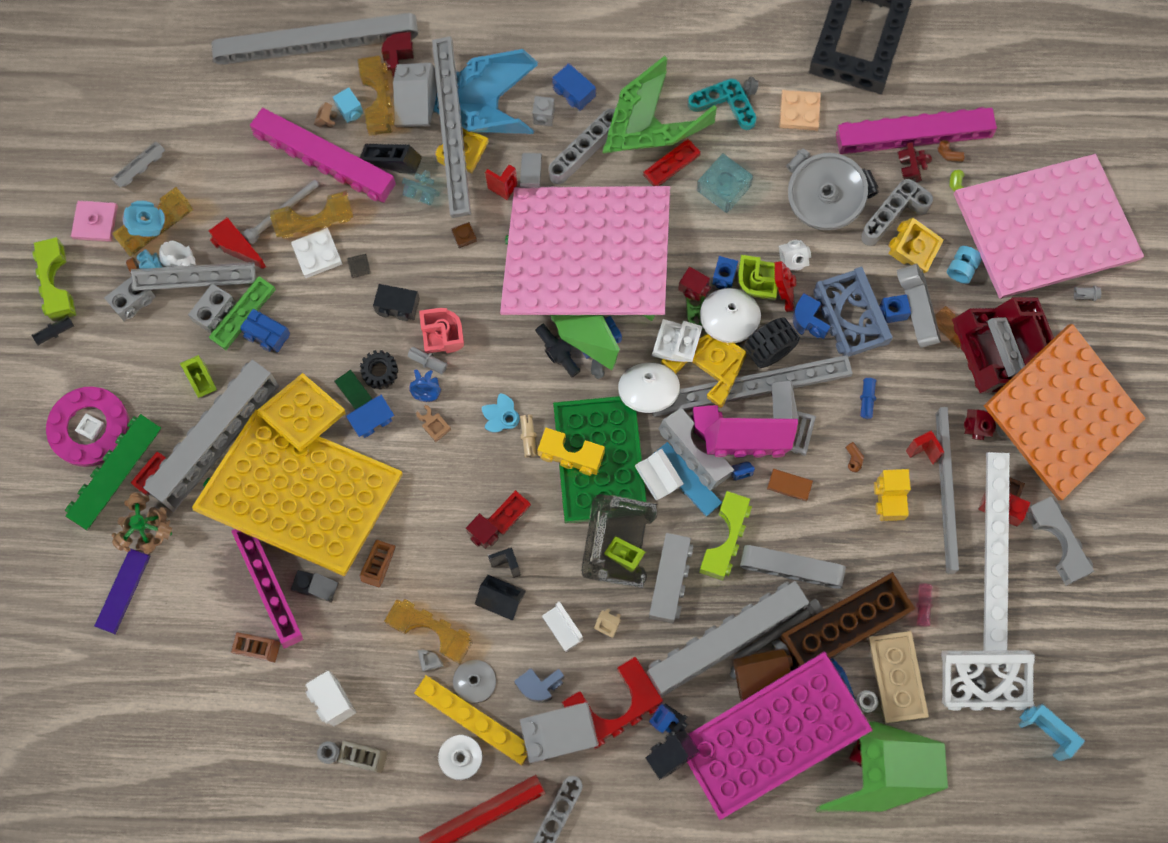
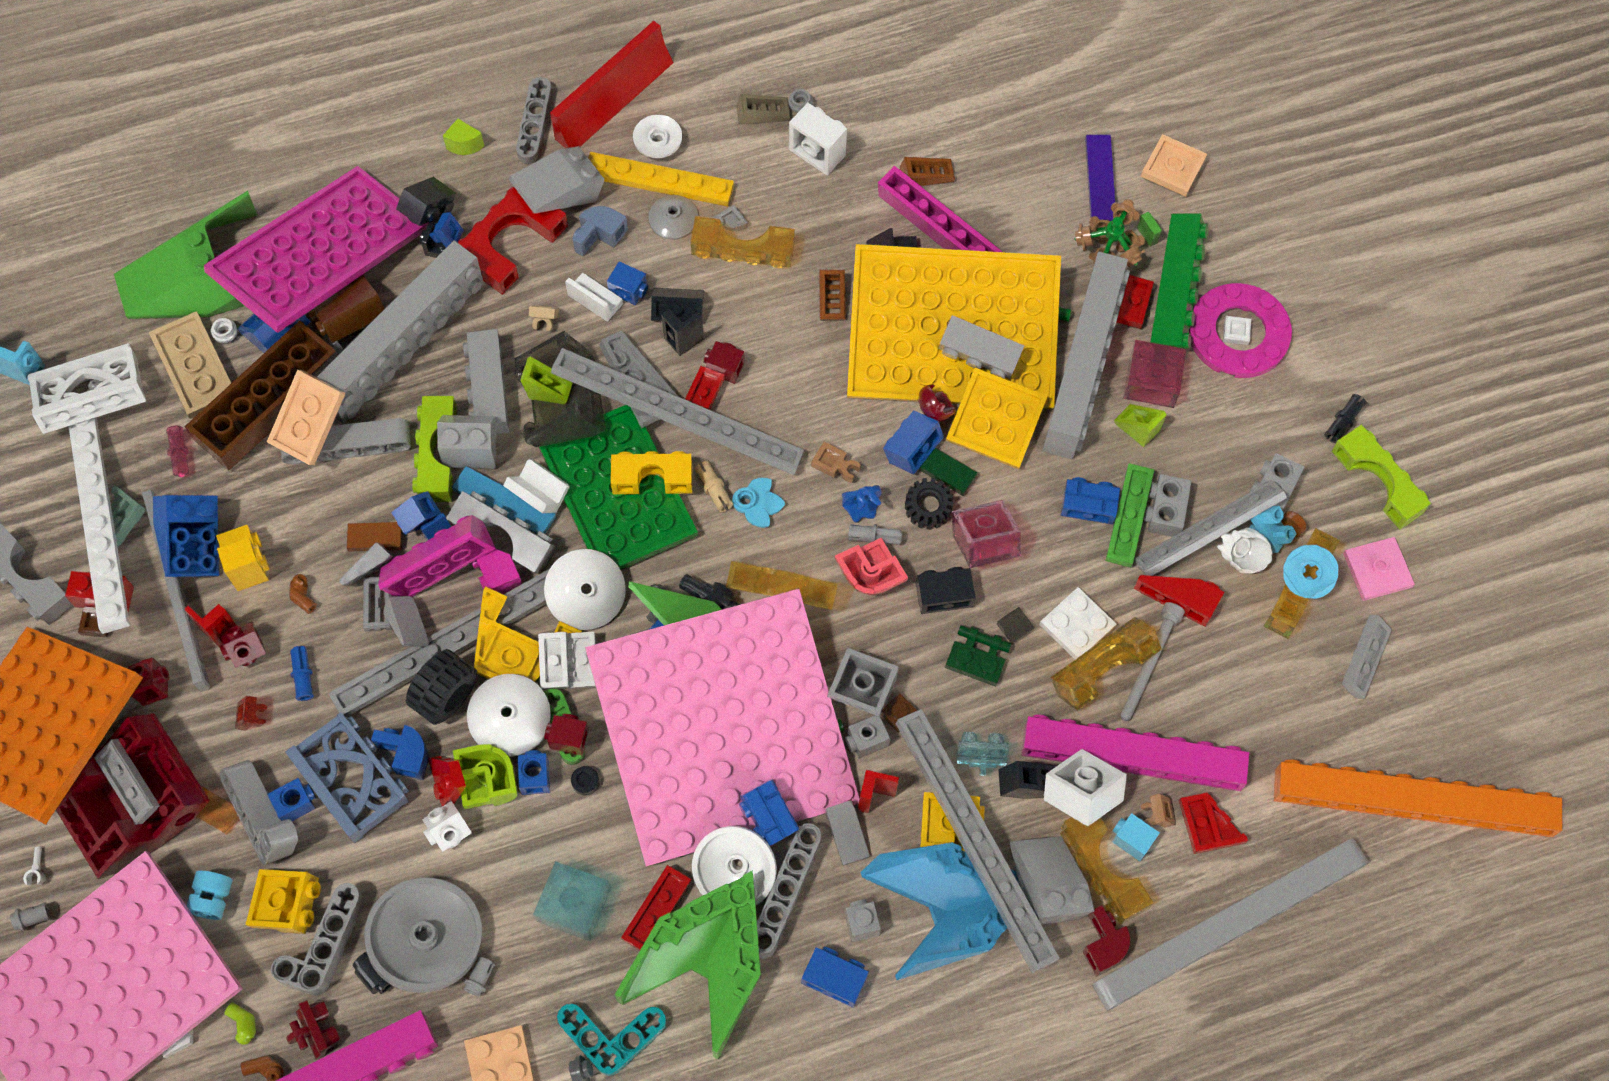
camera: 155 degrees right, 5 degrees down
none -> white hand [23,847,46,886]
none -> sand green wing [111,485,146,548]
none -> blue slope [153,495,219,577]
none -> dark red brick [220,621,266,668]
none -> clear red tile [235,696,267,731]
none -> light nougat plate [267,370,346,465]
none -> flat silver slope [339,543,394,586]
none -> brick [391,491,441,535]
none -> light grey slope [437,415,496,469]
none -> lime brick [443,118,484,155]
none -> light grey plate [551,348,804,475]
none -> black tile [571,766,599,796]
none -> light grey wing [599,331,678,428]
none -> blue brick [607,261,649,305]
none -> white dish [692,826,777,906]
none -> clear yellow arch [726,560,840,610]
none -> blue brick [739,779,799,846]
none -> light grey slope [827,648,899,716]
none -> light grey brick [845,715,890,759]
none -> dark red hair [918,384,956,422]
none -> light grey brick [938,315,1024,379]
none -> dark green plate [945,625,1012,687]
none -> clear pink brick [952,500,1021,568]
none -> white brick [1044,749,1127,826]
none -> clear pink brick [1123,340,1187,408]
none -> bright green tile [1137,212,1162,247]
none -> light nougat plate [1141,134,1207,197]
none -> red wing [1179,792,1248,854]
none -> orange brick [1274,759,1562,837]

